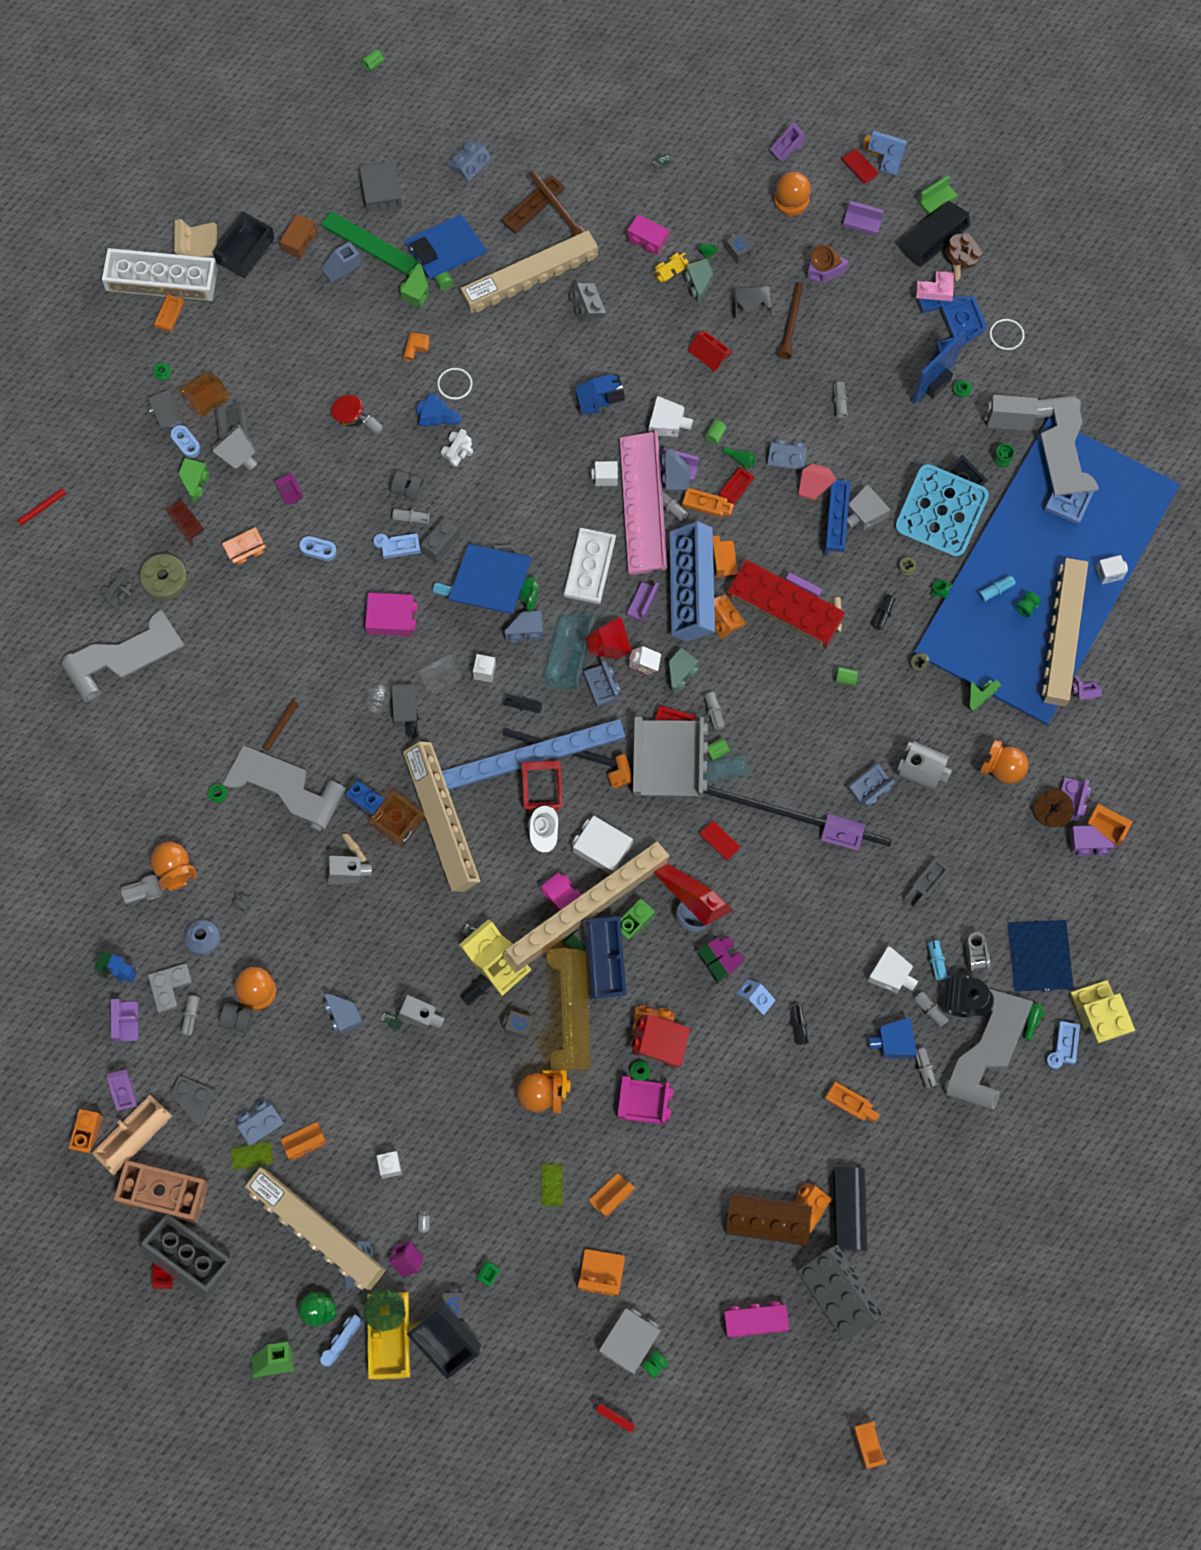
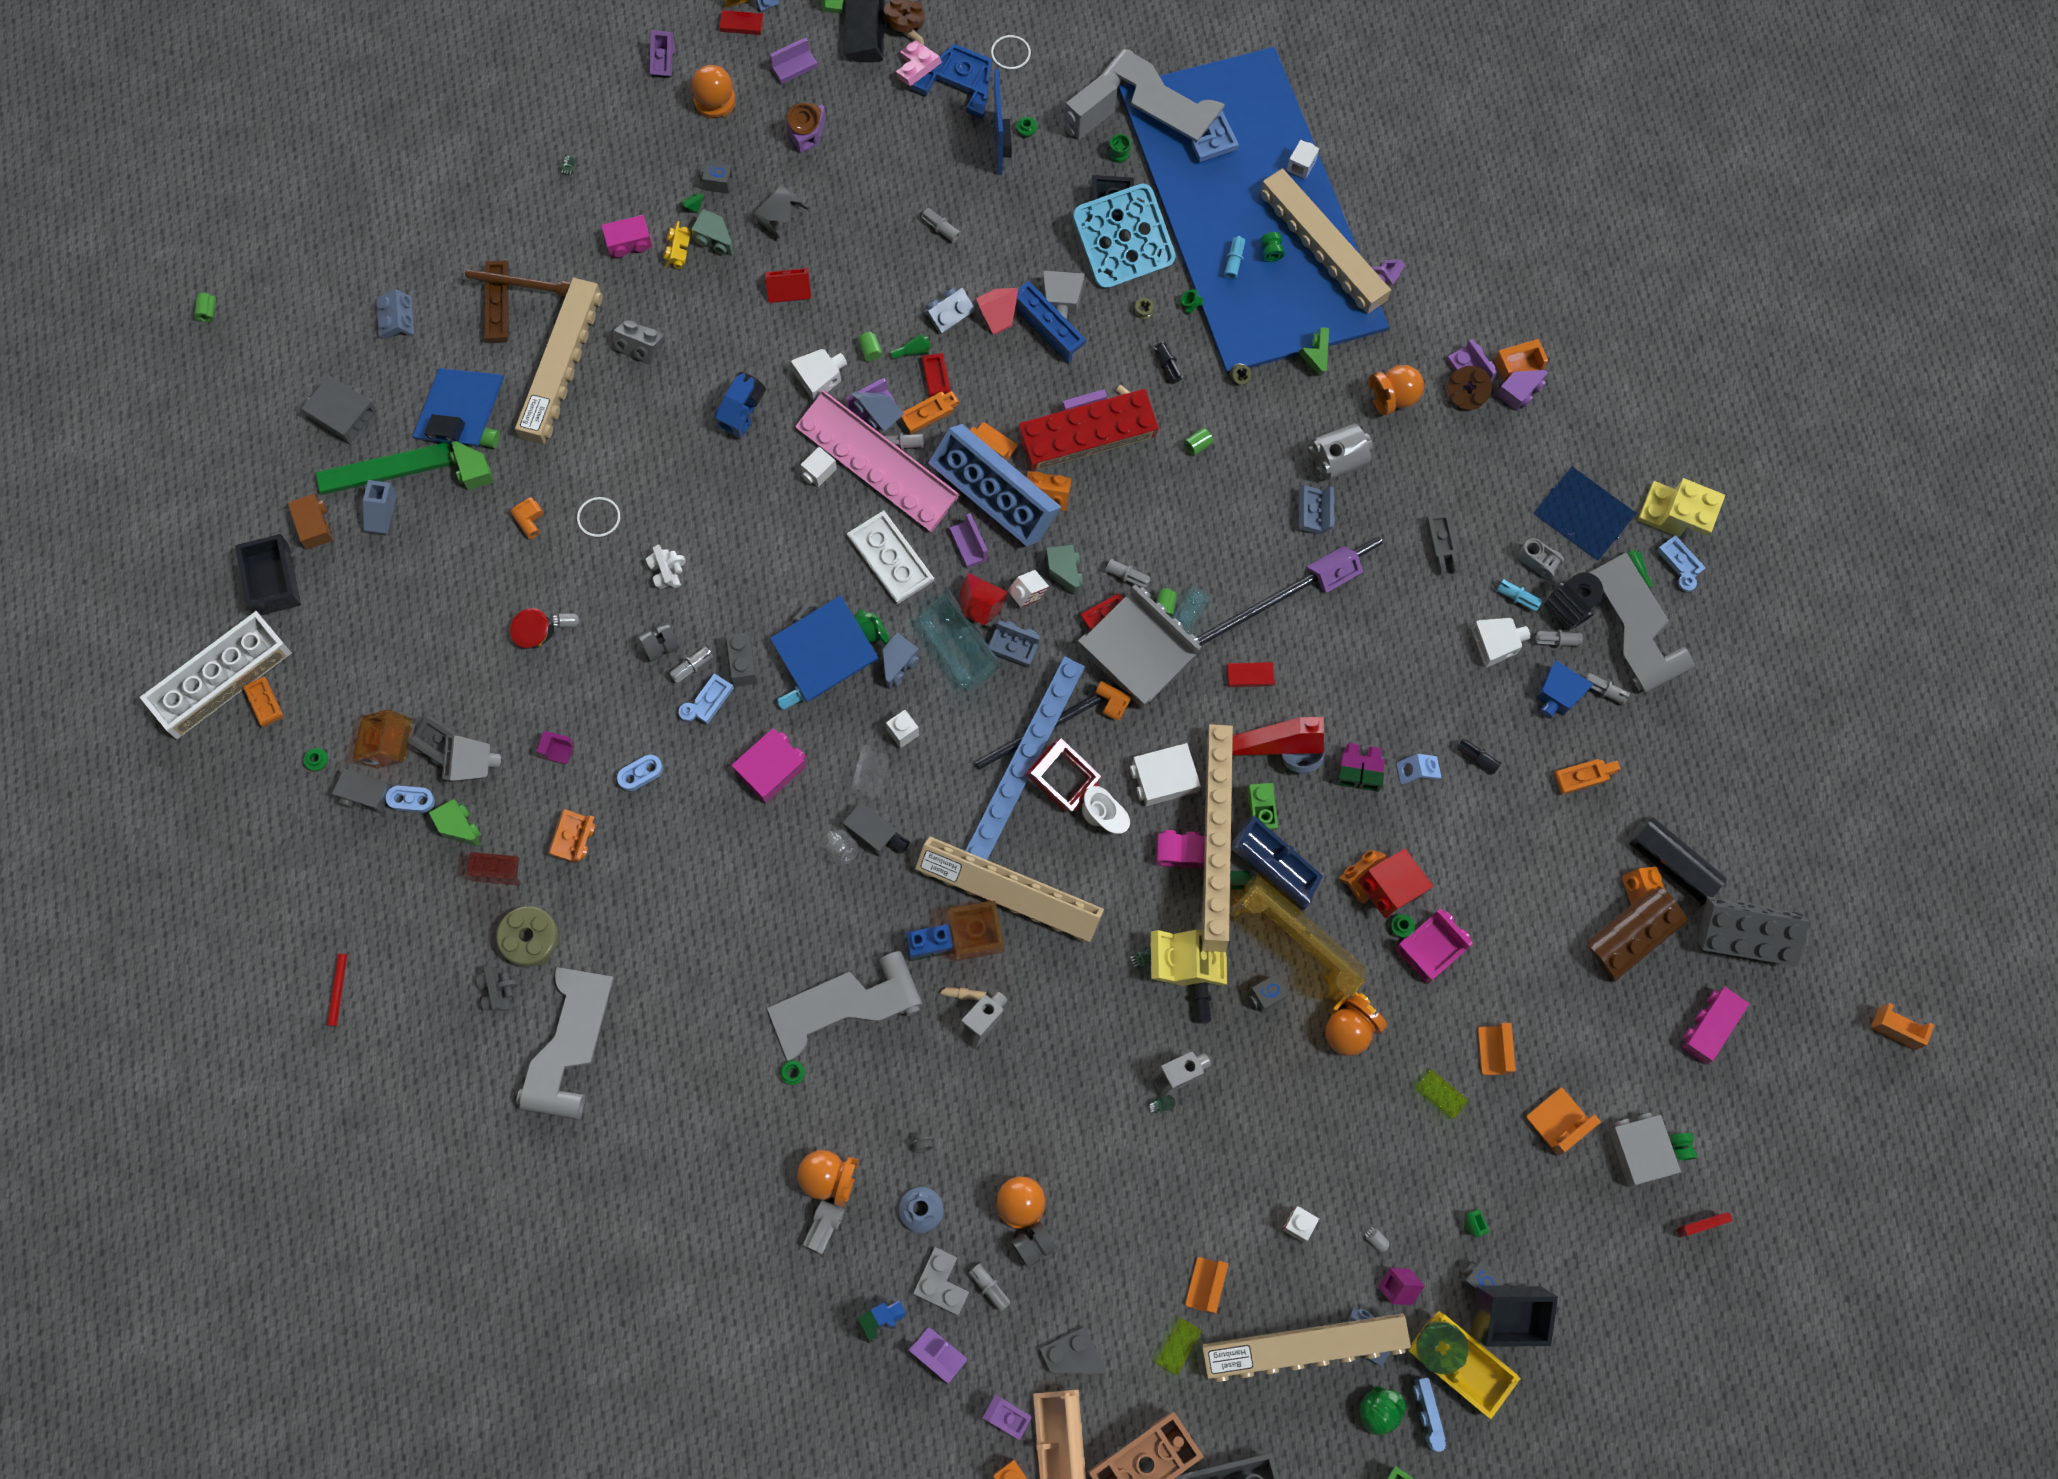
camera: 50 degrees left, 0 degrees up
tan bracket [175,219,217,258] -> none
sand blue bracket [234,1099,284,1146] -> none
reddish brown bar [262,700,298,751] -> none
sand blue slope [323,994,363,1034] -> none
blue rock [417,393,462,427] -> none
black axle [504,694,542,713] -> none
reddish brown piece [777,282,803,360] -> none

